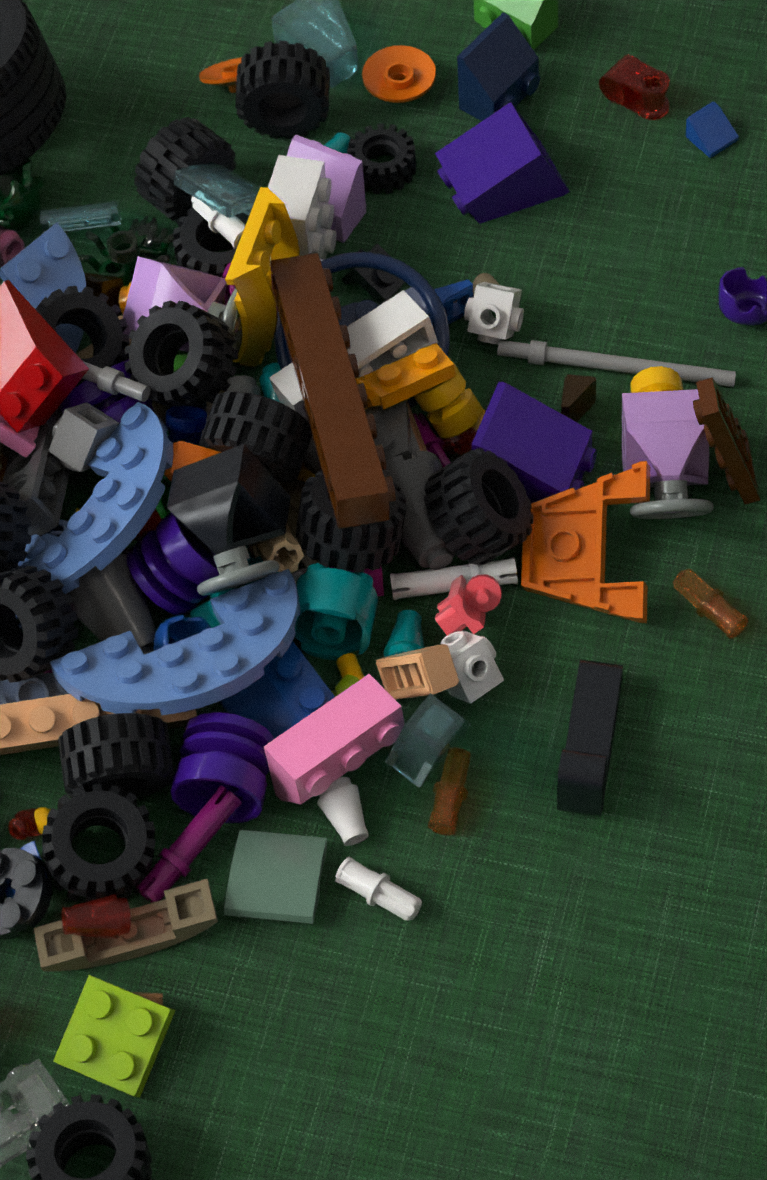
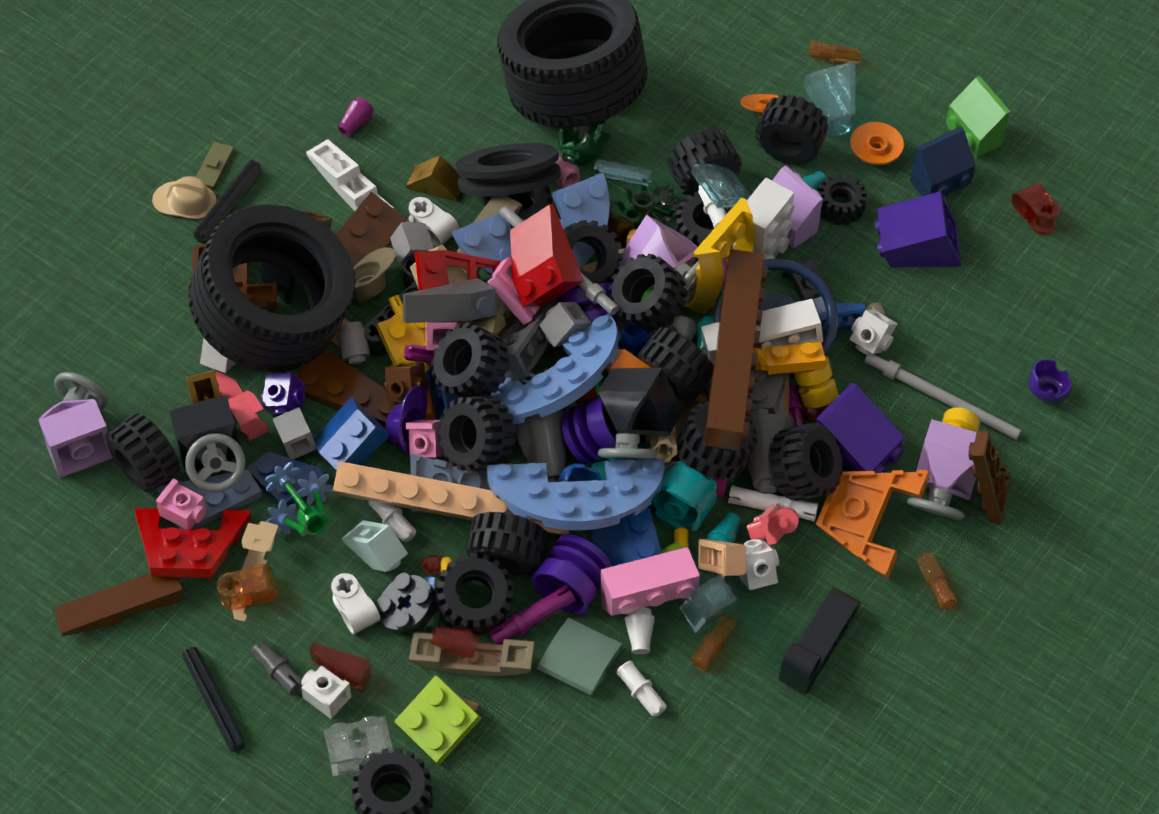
camera: 15 degrees right, 0 degrees up
dark brown slope [561,374,597,422] -> none
blue slope [685,101,739,158] -> none

